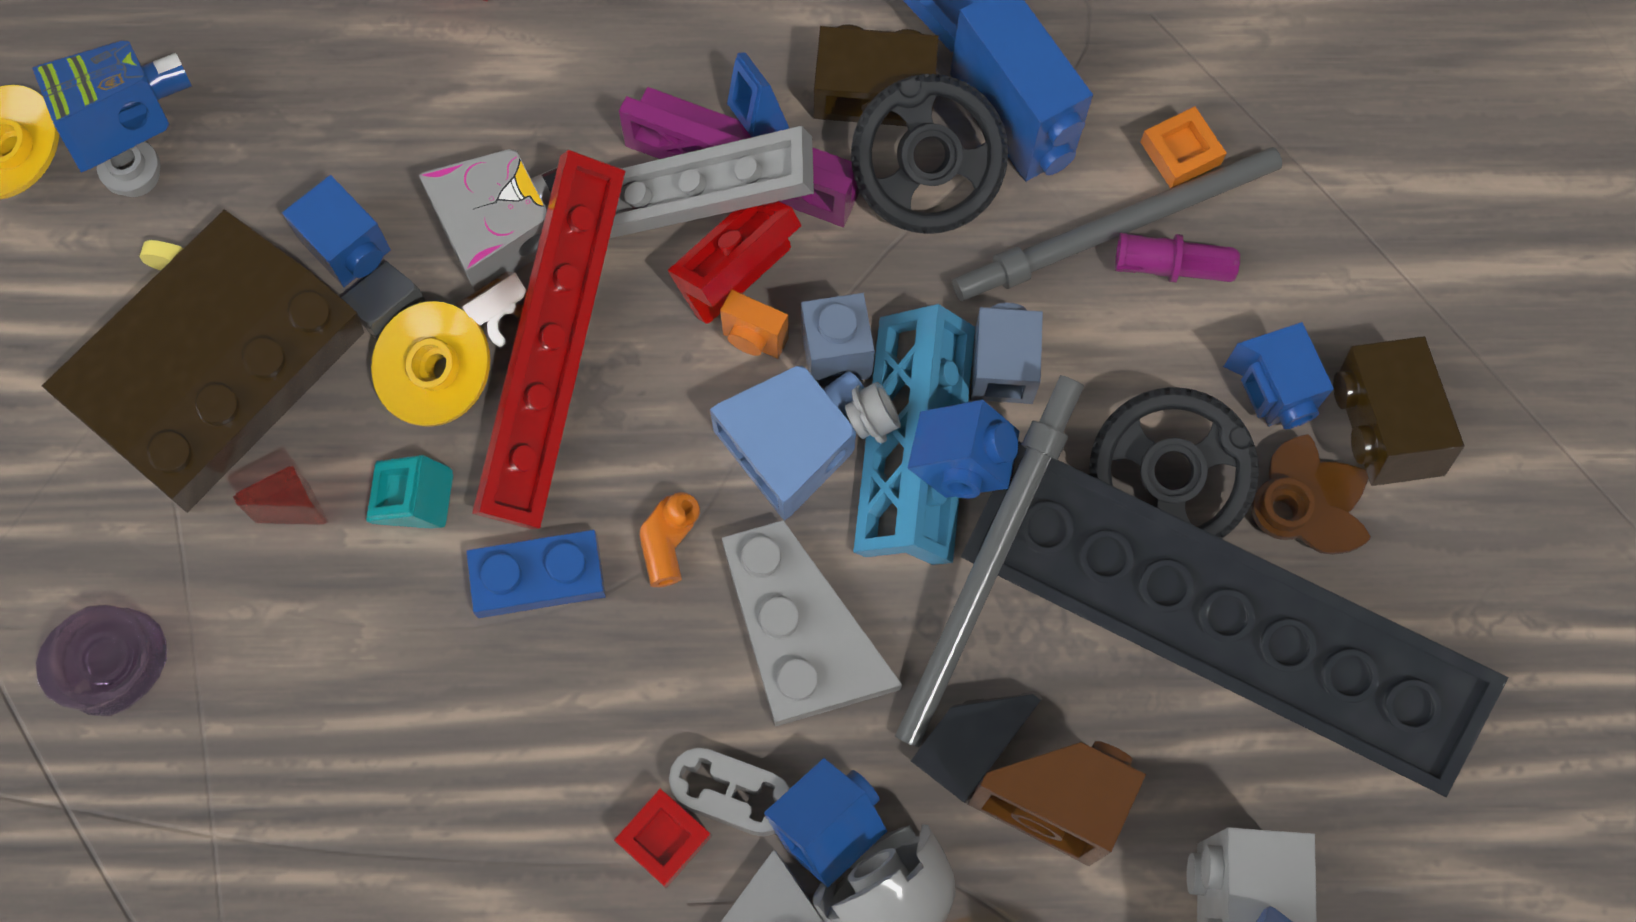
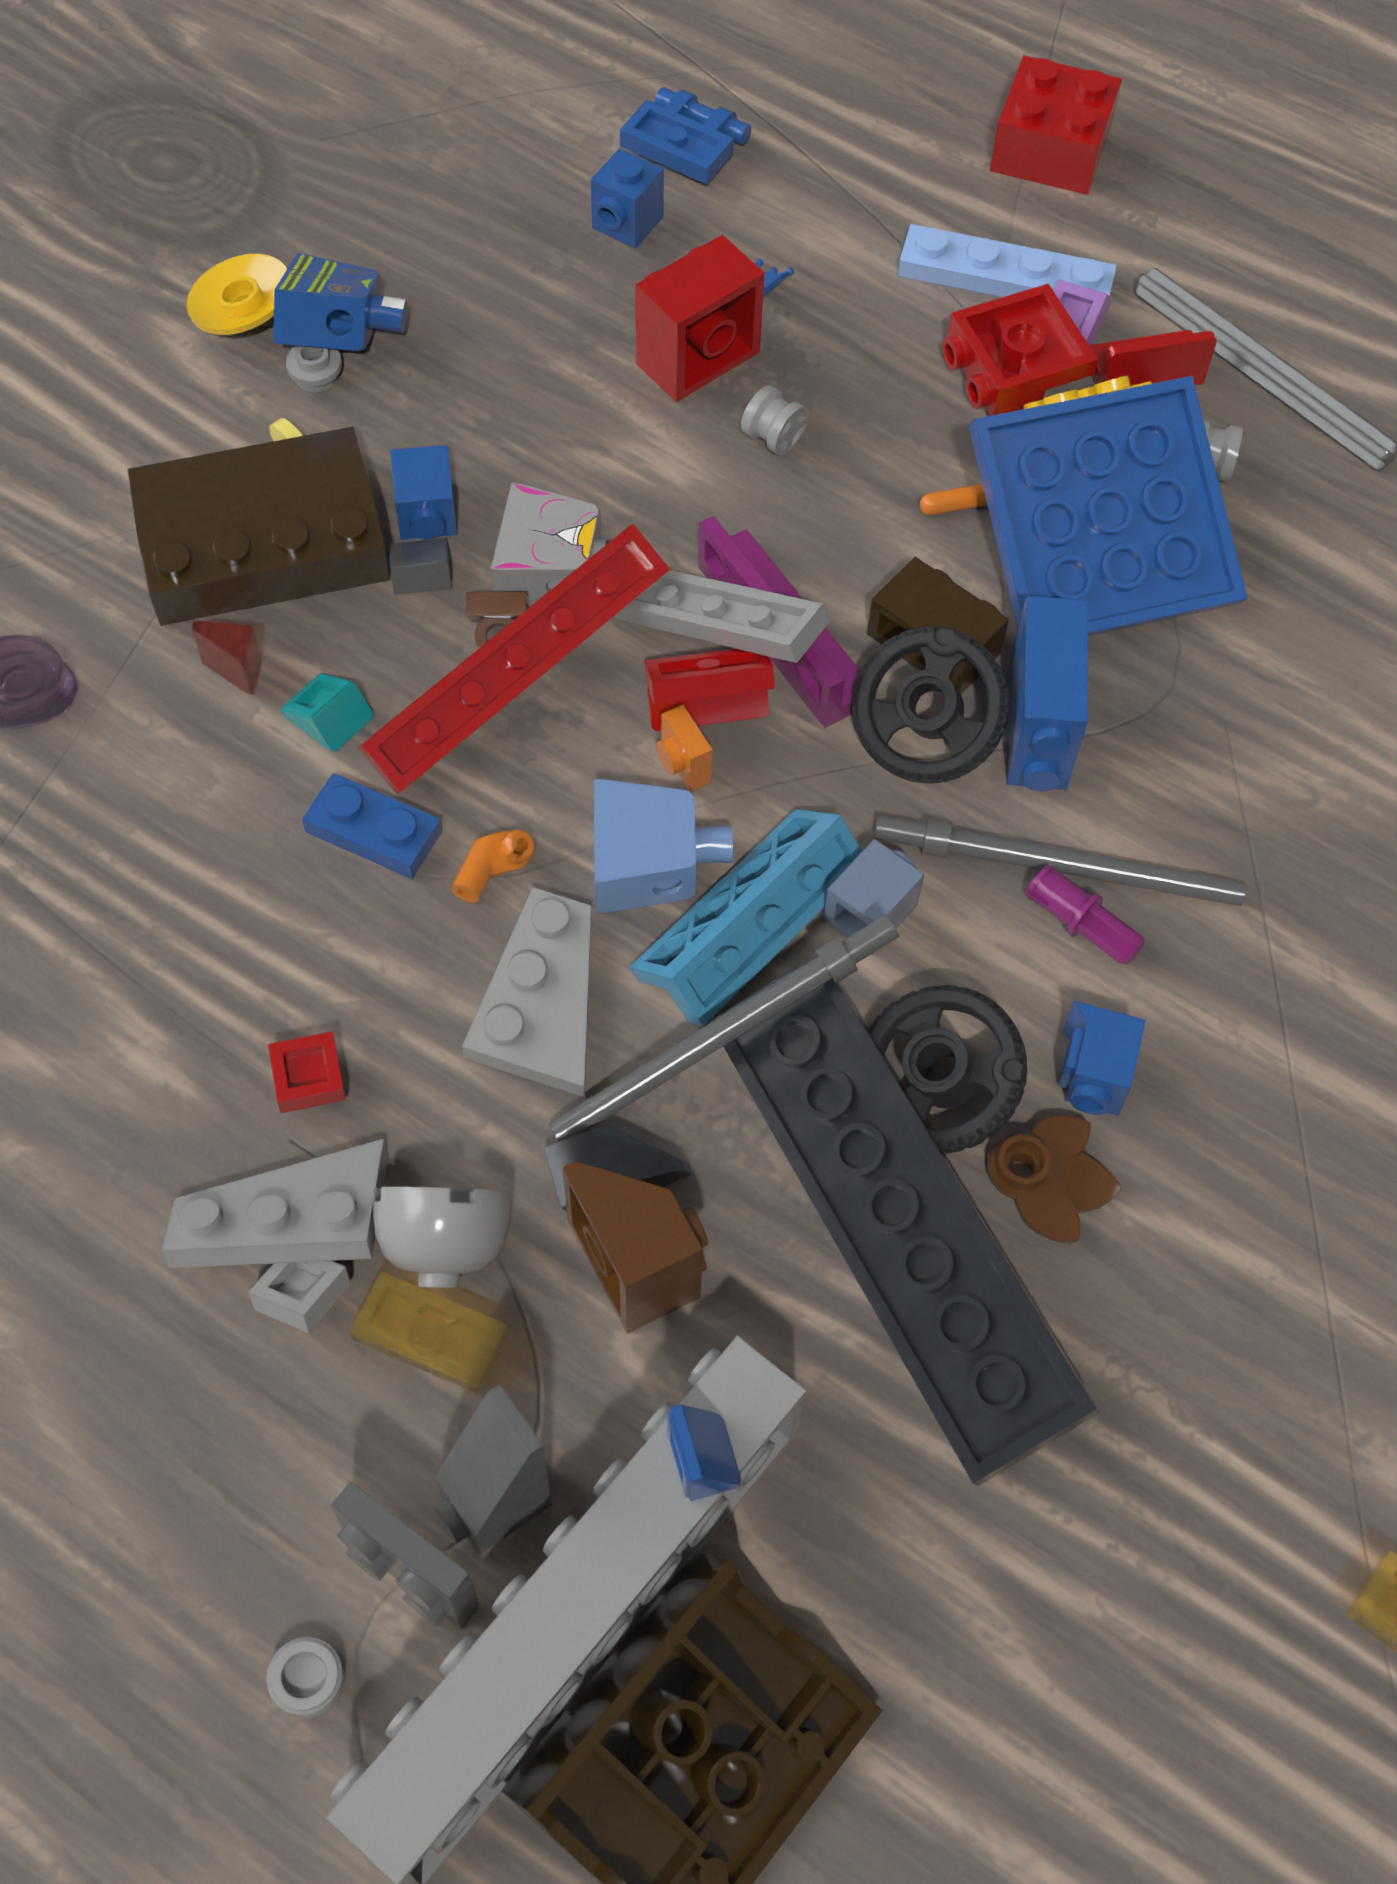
camera: 35 degrees right, 10 degrees down
yellow dish [371,301,490,427] -> none
light grey beam [669,748,790,837] -> none
blue slope [727,52,789,137] -> none
blue brick [764,758,887,887] -> none
sand blue brick [801,293,875,386] -> none
light grey plate [845,382,901,443] -> none
blue brick [907,399,1020,498] -> none
orange plate [1140,106,1227,189] -> none
dark brown brick [1333,336,1465,486] -> none

